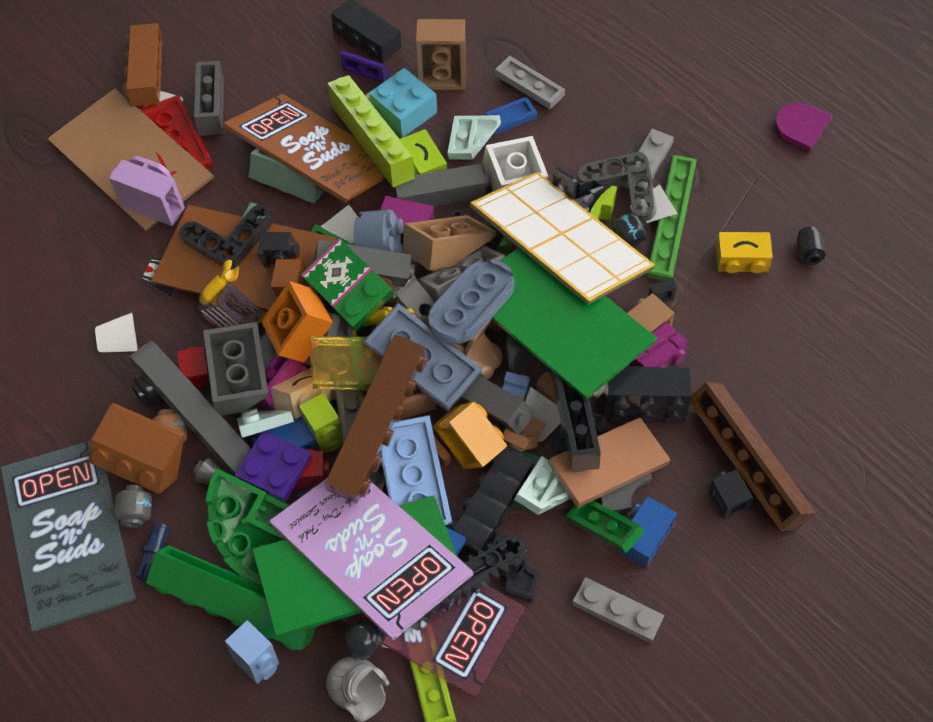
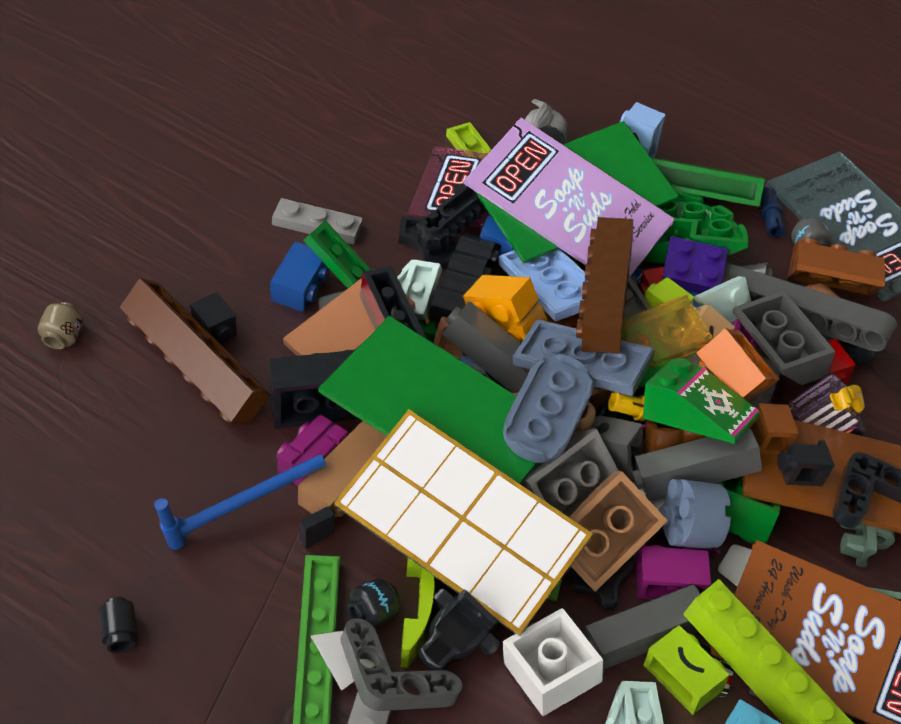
camera: 160 degrees right, 10 degrees down
yellow brick [715,232,773,273] -> none
none -> dark tan head [37,302,84,349]
none -> blue bar [154,454,326,550]

